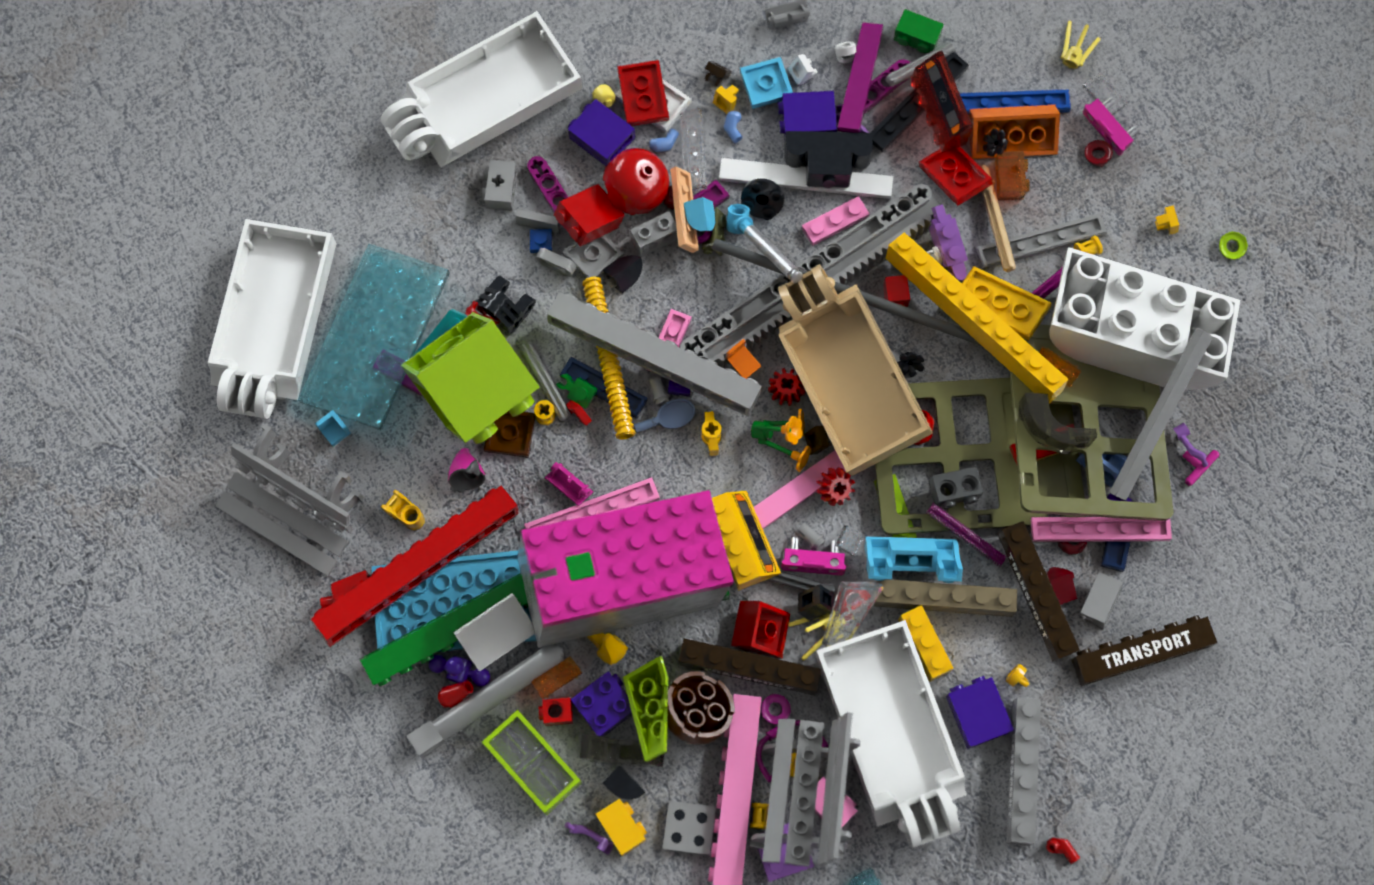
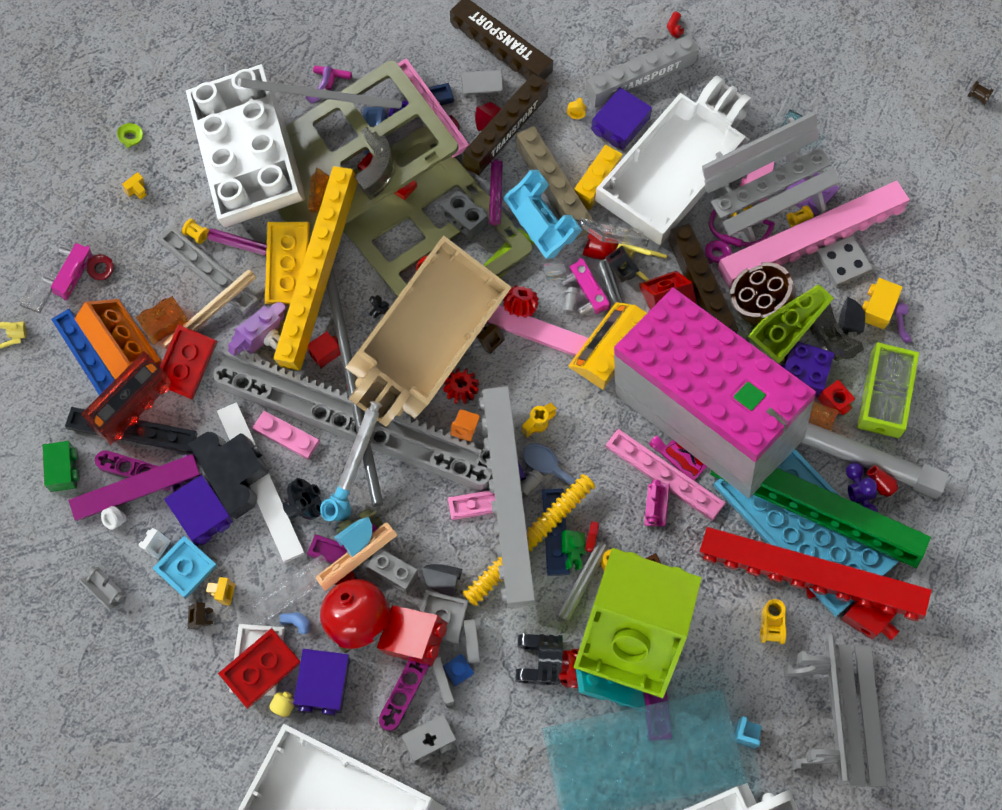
camera: 125 degrees left, 5 degrees down
dark grey hat [448,448,485,493] -> none
white tile [454,593,535,671] -> none
medium blue arm [724,111,742,143] -> none
plant [751,408,811,472] -> none
light grey axle [886,43,956,87] -> none
black plant [983,129,1008,157] -> none

